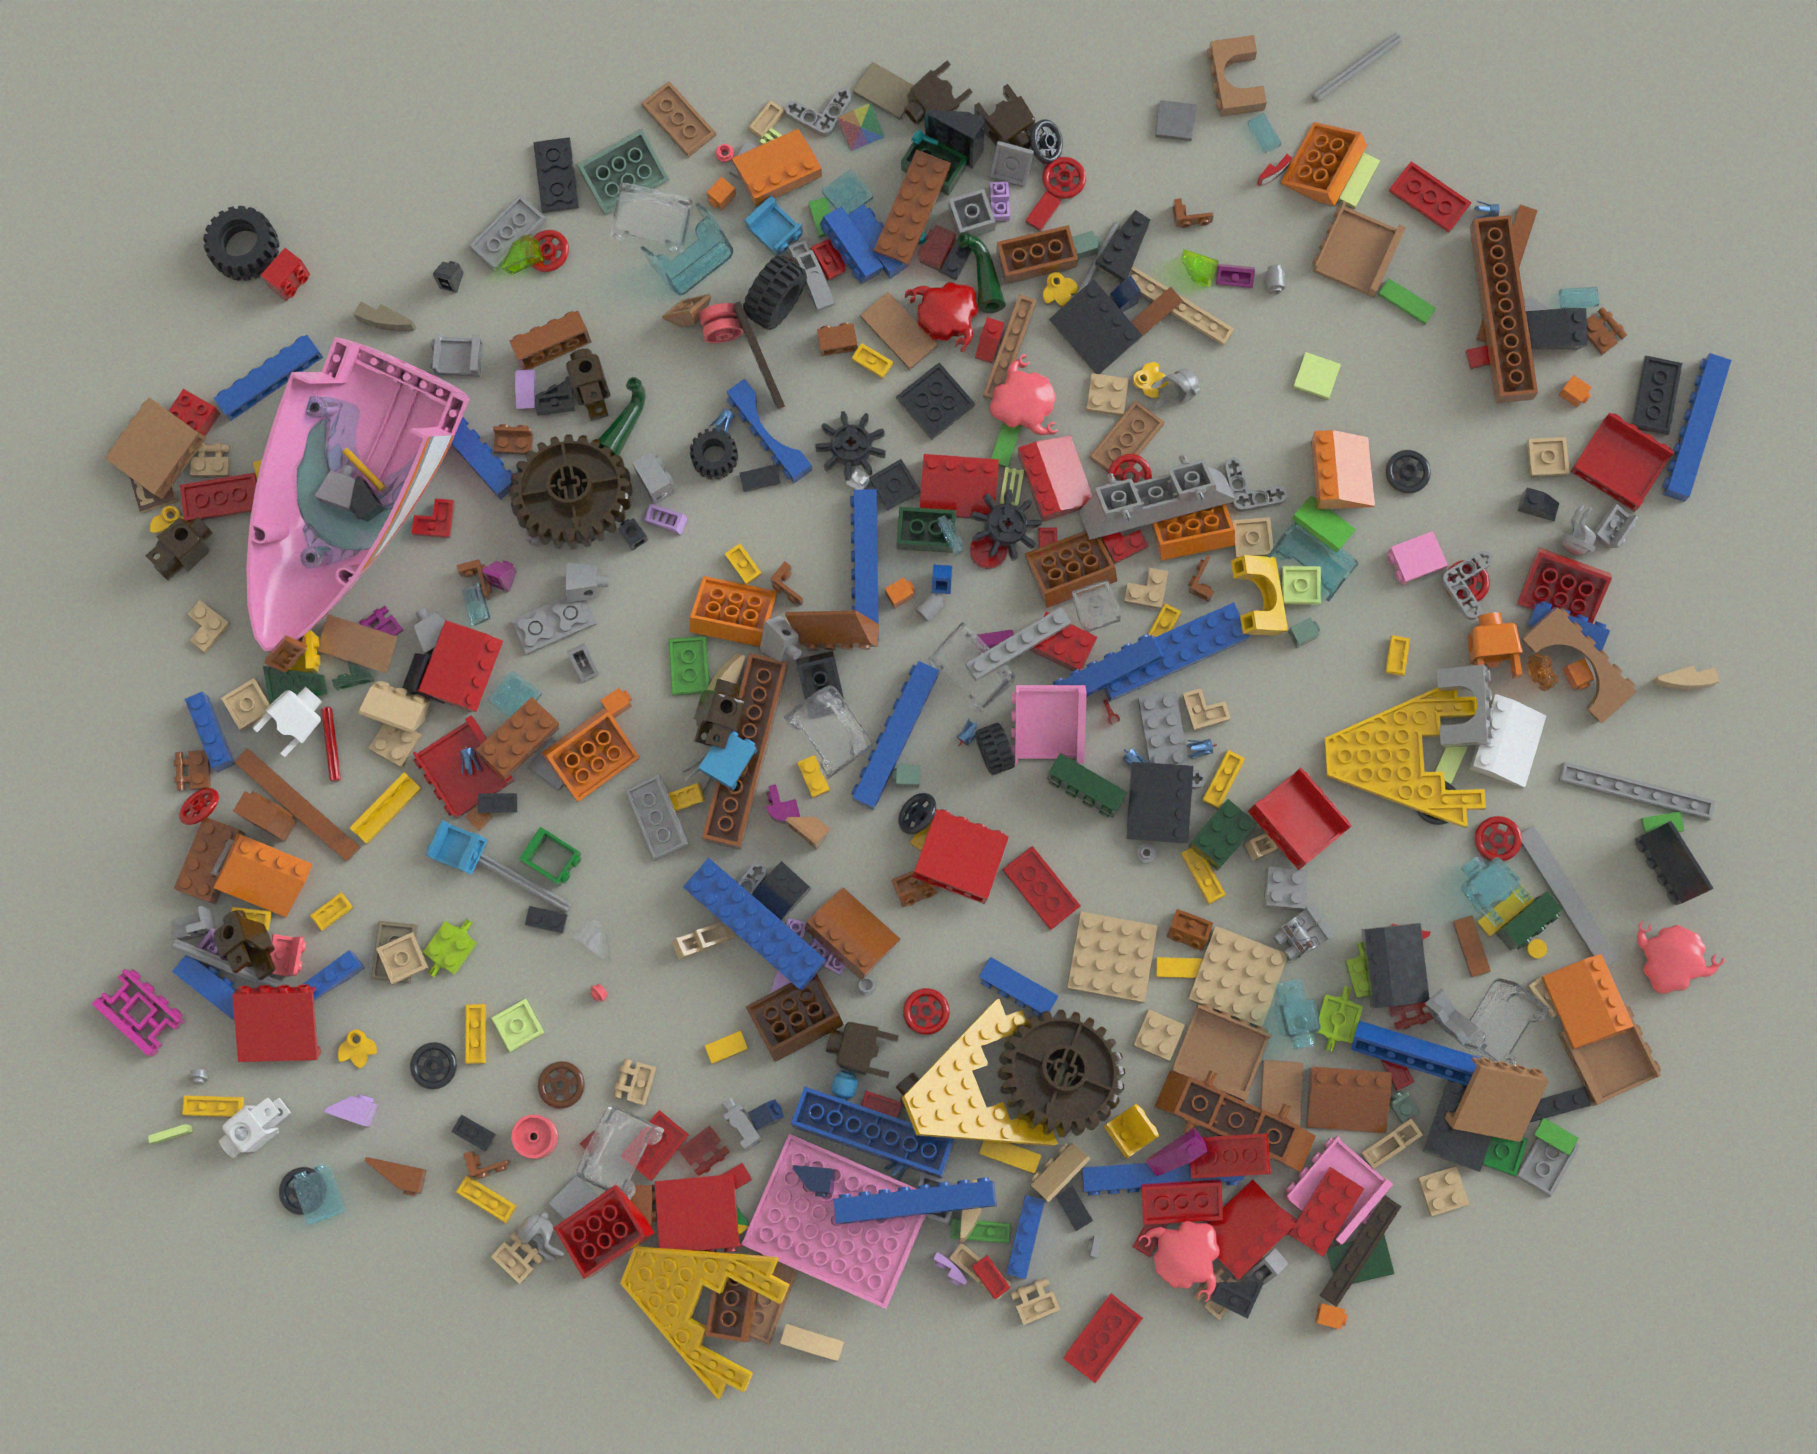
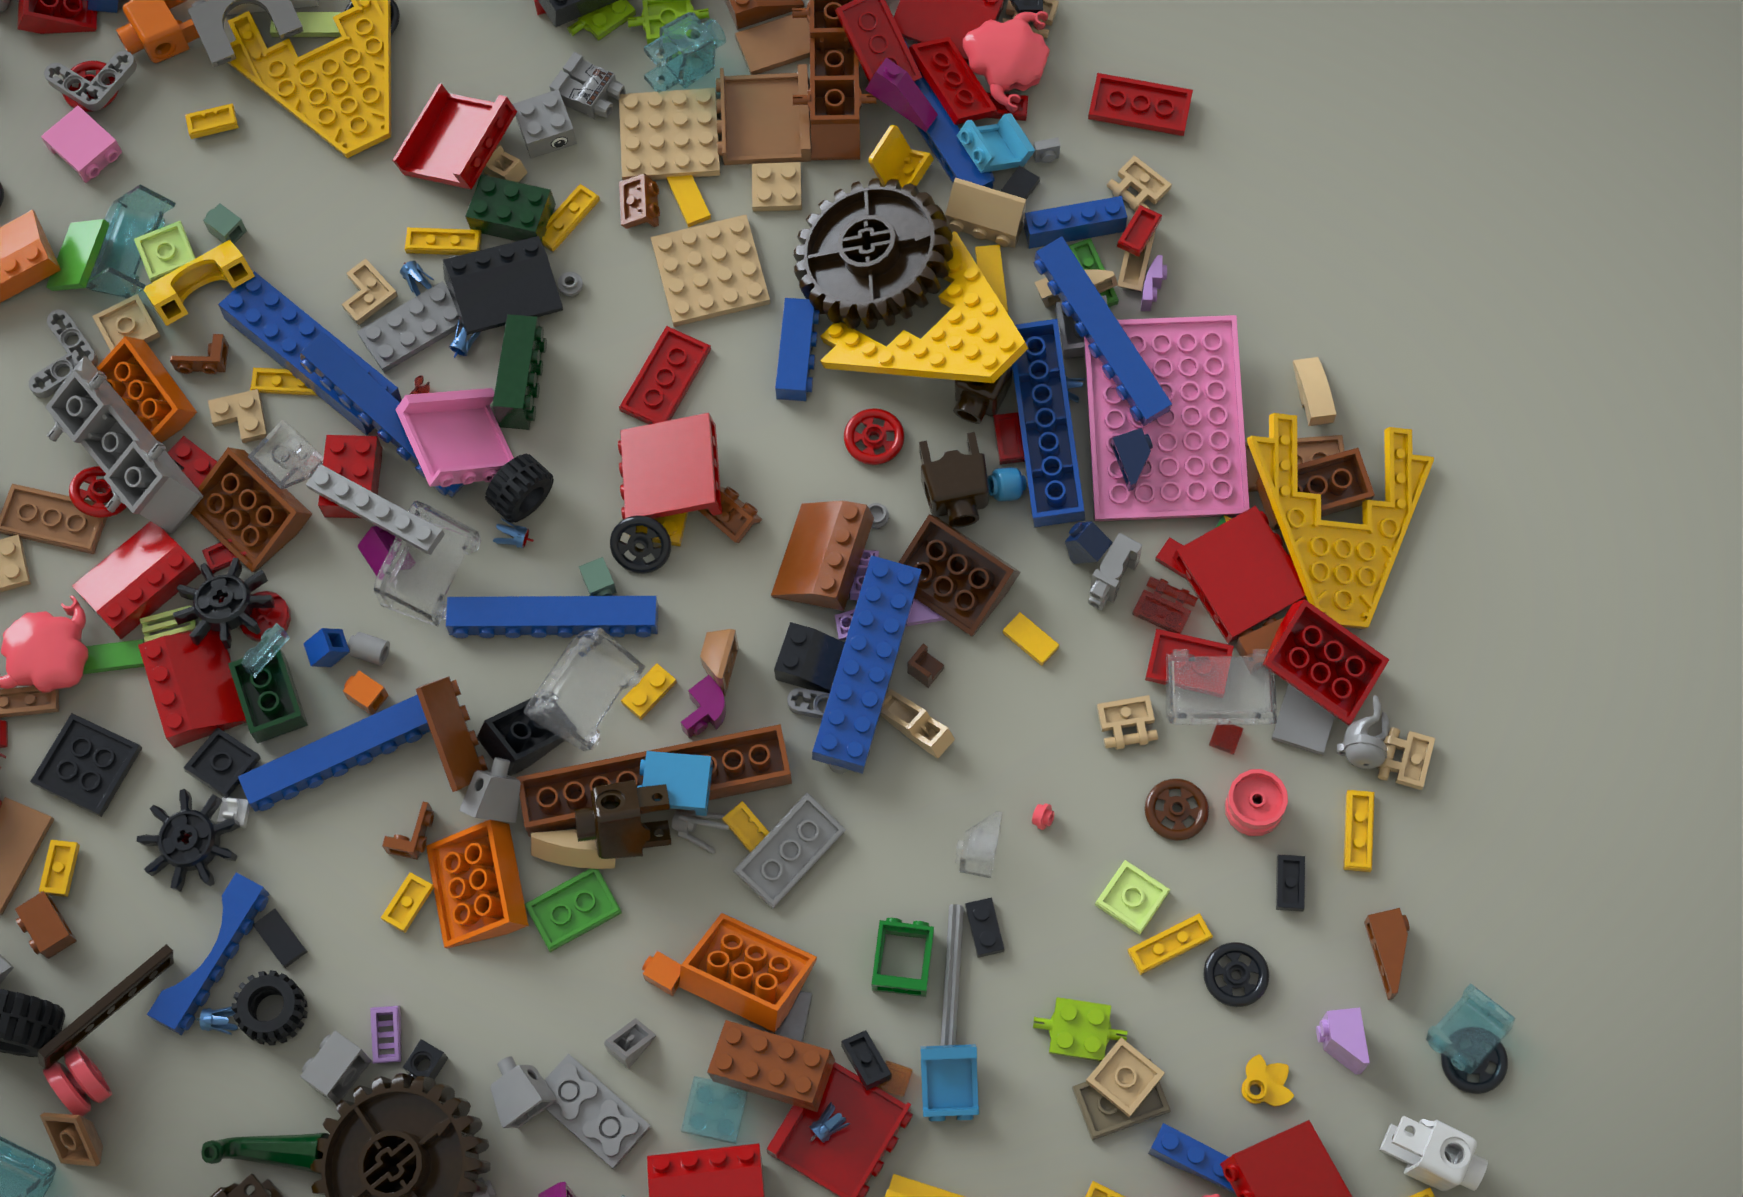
camera: 115 degrees left, 10 degrees down
dark orange bracket [463,1151,511,1179] -> none
none -> reddish brown panel [907,643,944,688]
none -> medium azure panel [956,113,1035,173]

